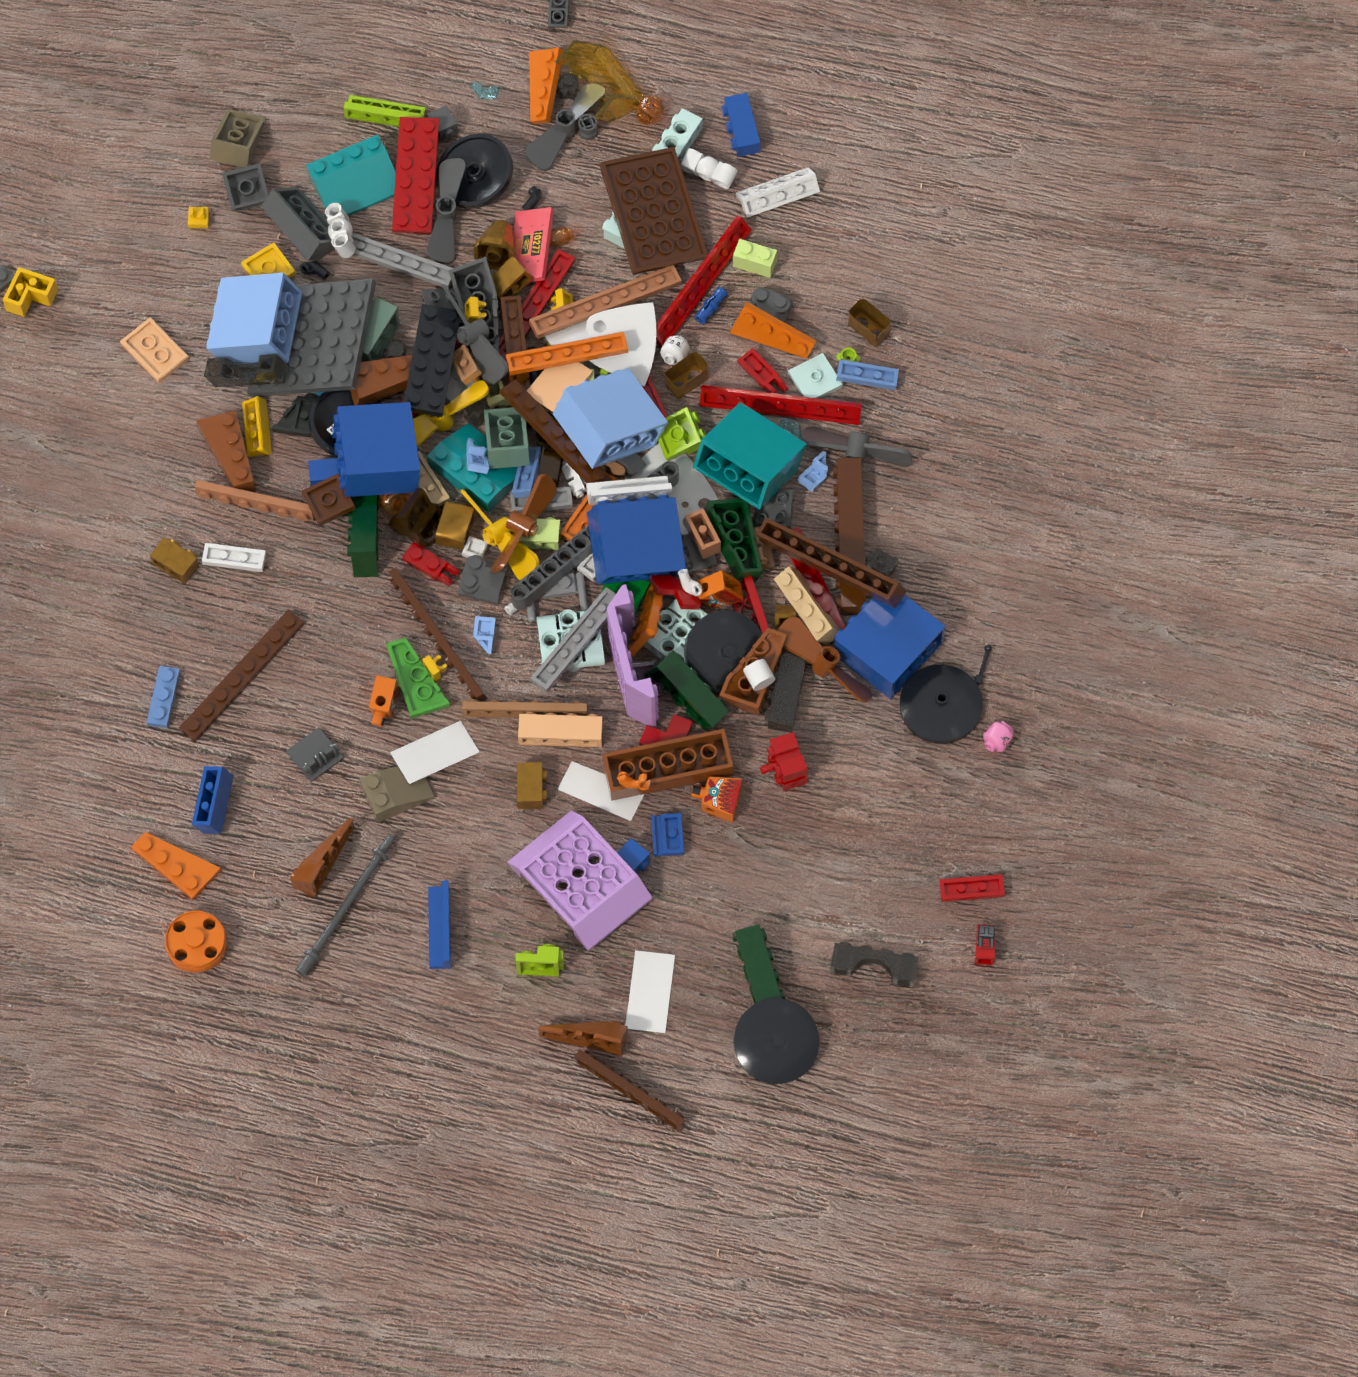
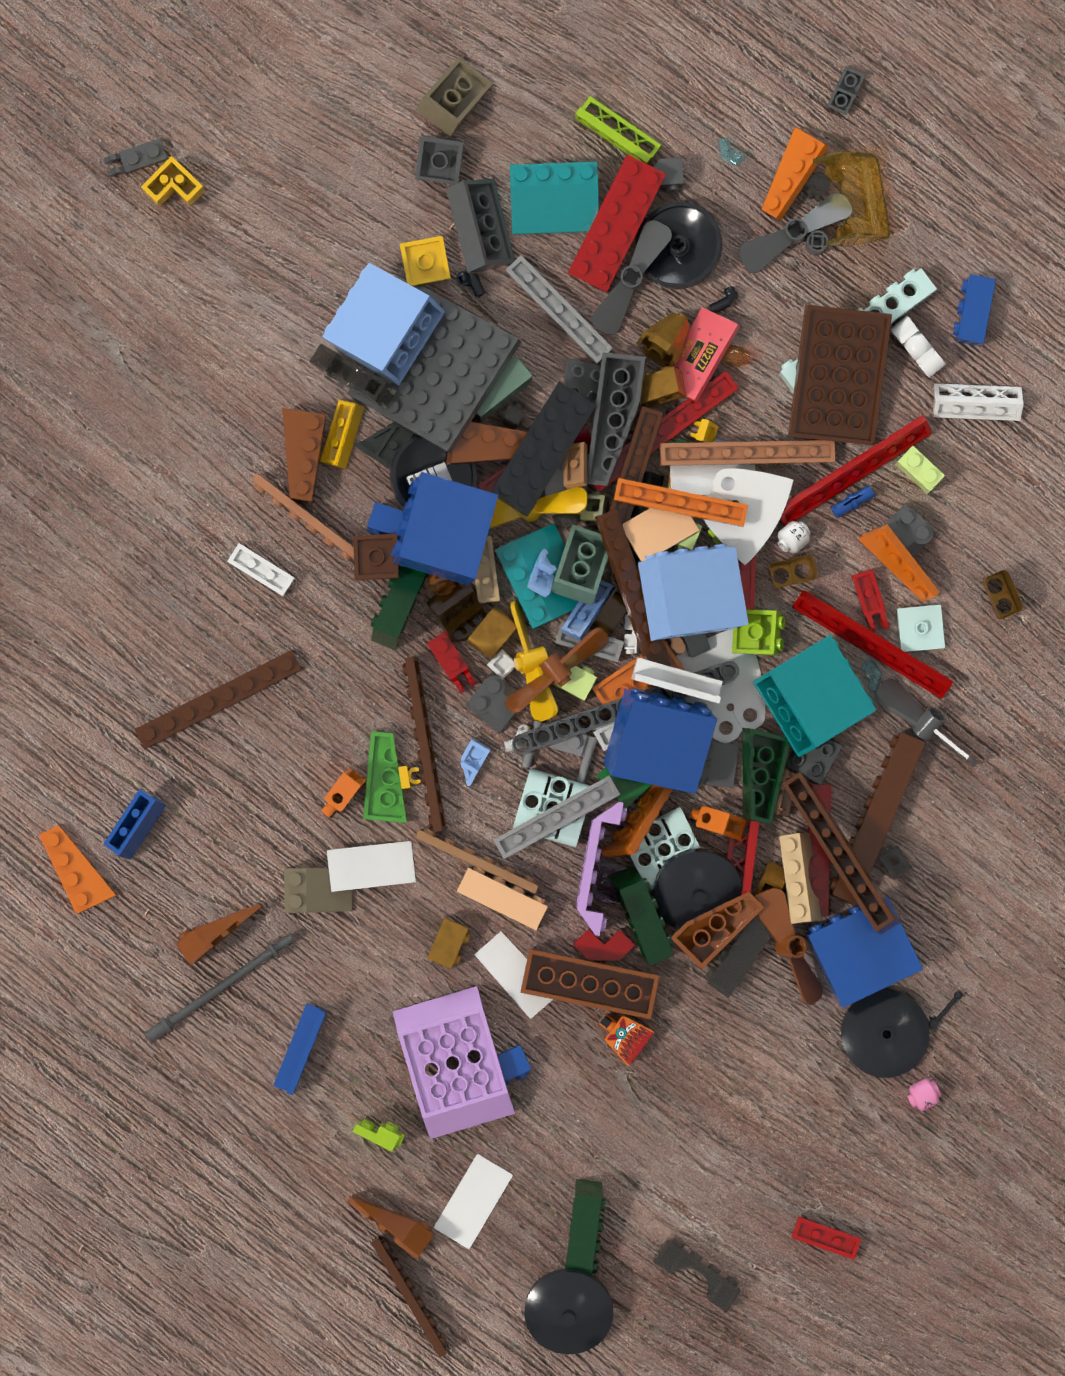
camera: 20 degrees right, 20 degrees up
light nougat tile [120,317,190,384] -> none
medium blue plate [147,666,180,728] -> none
pearl gold brick [150,537,199,584] -> none
orange piece [165,911,227,973] -> none
yellow tile [188,207,209,228] -> none
dark grey hinge [286,727,344,782] -> none
white piece [325,203,356,258] -> none
dark grey piece [442,284,508,385] -> none
yellow tile [465,297,486,323] -> none
orange arm [617,772,651,790] -> none
clear orange head [635,96,664,125] -> none
red tile [650,575,702,610] -> none
blue plate [651,813,684,857] -> none
white arm [678,569,703,596] -> none
nougat brick [685,508,721,560] -> none
white piece [743,659,775,691] -> none
red brick [760,732,808,791] -> none
light blue slope [797,451,828,493] -> none
lime plate [836,347,860,362] -> none
medium blue plate [836,359,899,390] -> none
leg [974,924,995,965] -> none

